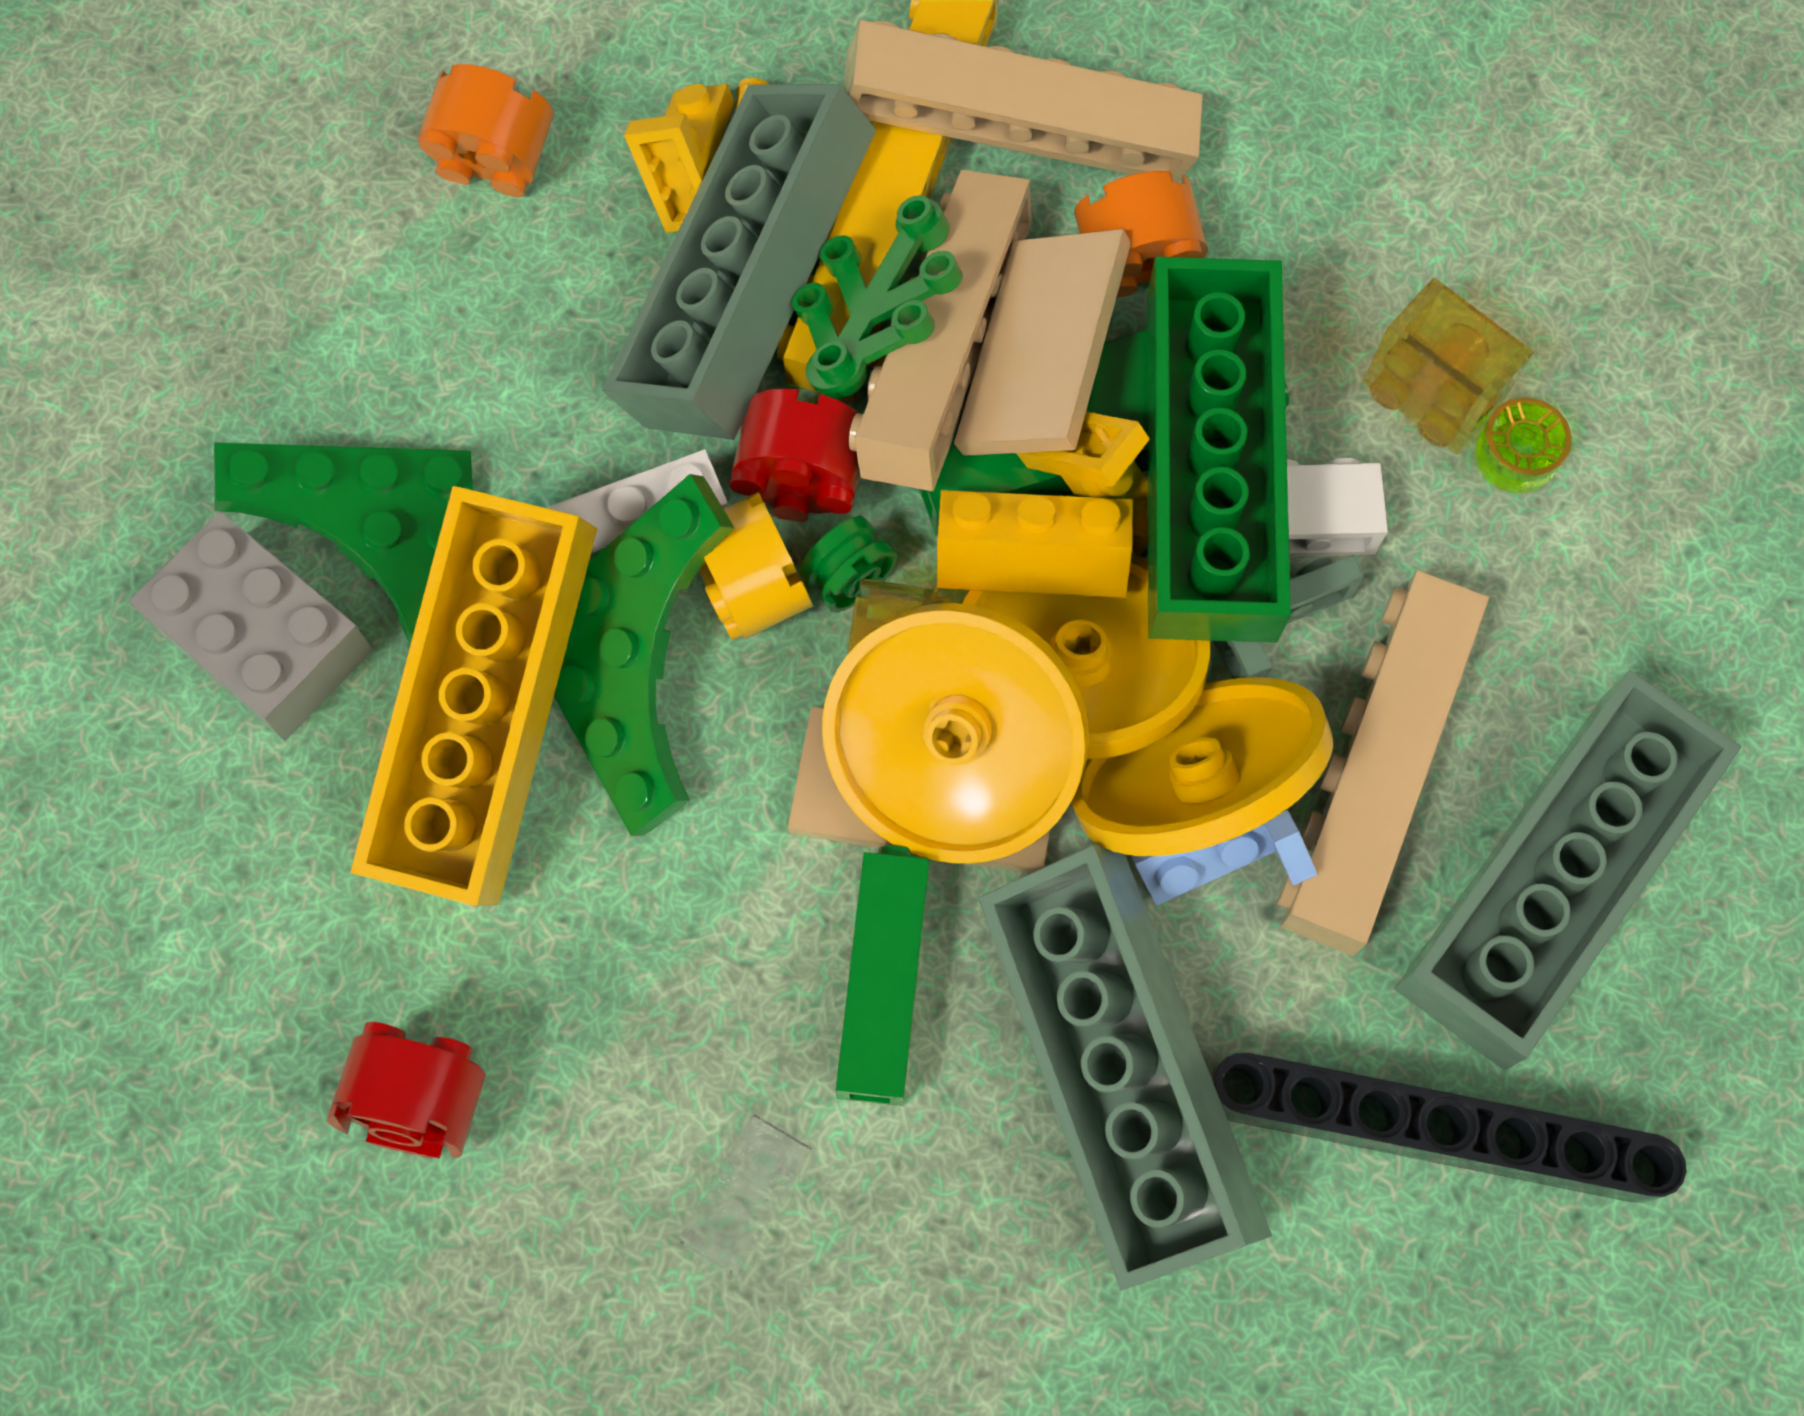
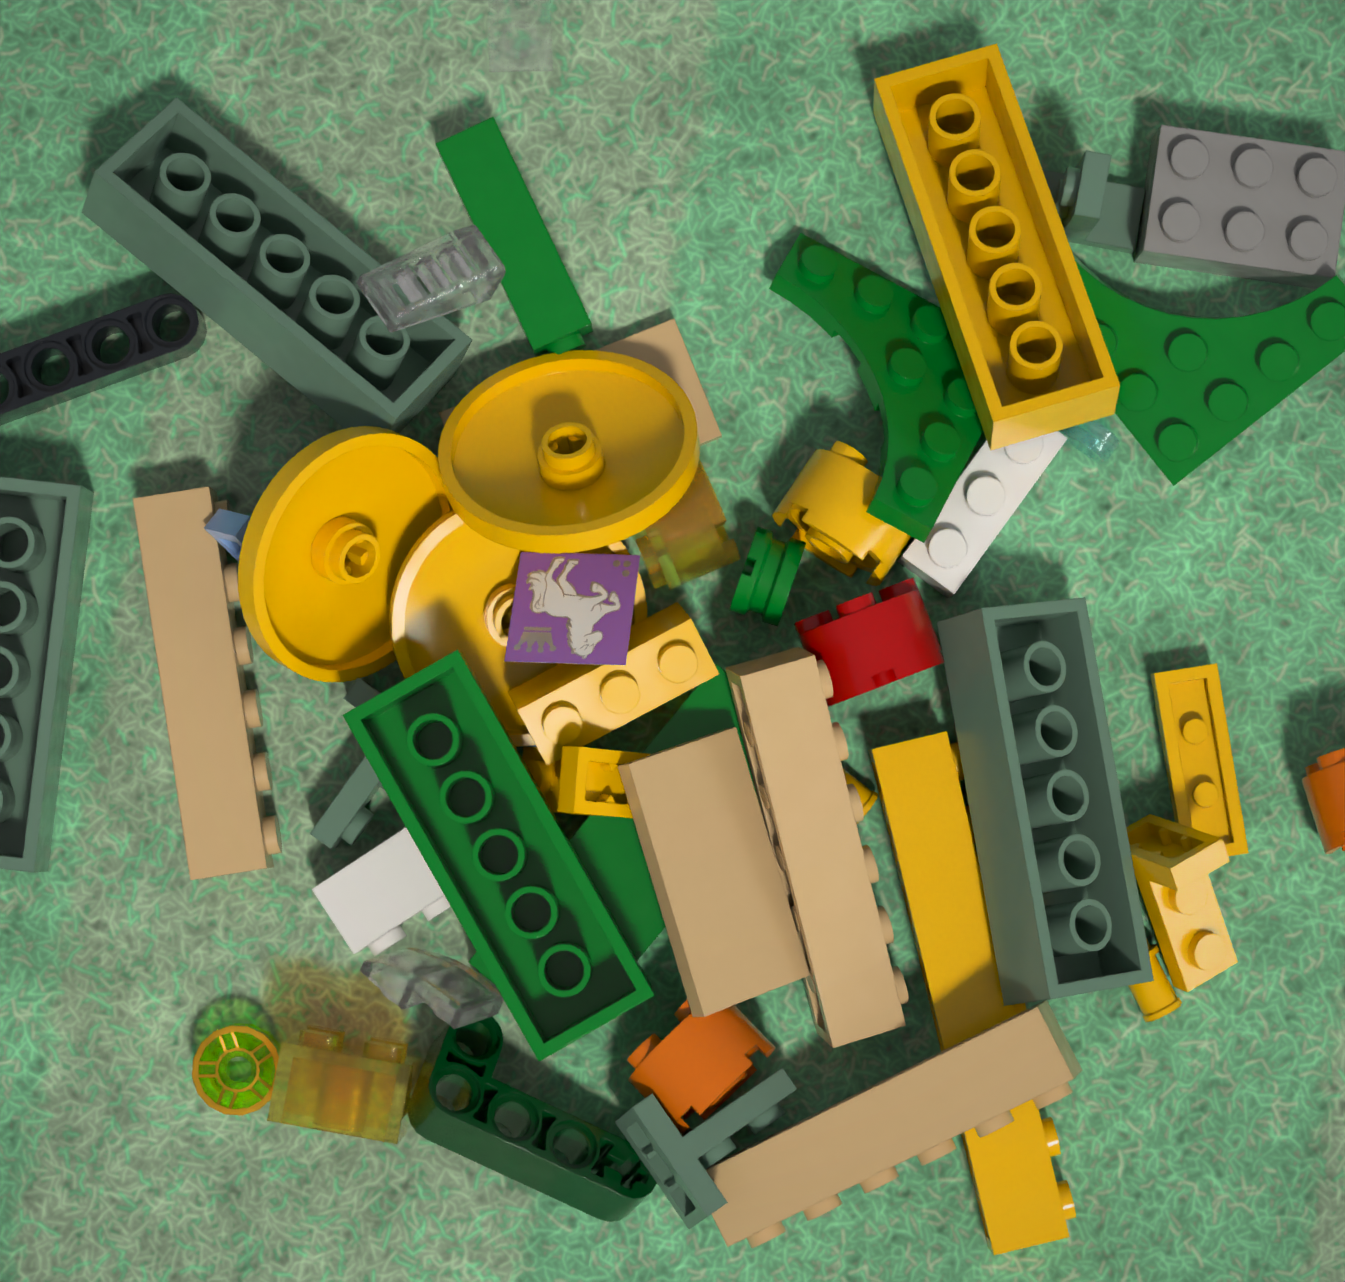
camera: 150 degrees right, 15 degrees up
green plant [792,195,963,399] -> none
none -> clear slope [356,225,506,333]
none -> clear slope [360,947,504,1029]
none -> dark green beam [407,1009,657,1222]
none -> medium lavender sticker [504,552,640,665]
none -> sand green bracket [615,1068,797,1229]
none -> sand green bracket [1042,150,1146,254]
none -> yellow plate [1150,663,1249,856]

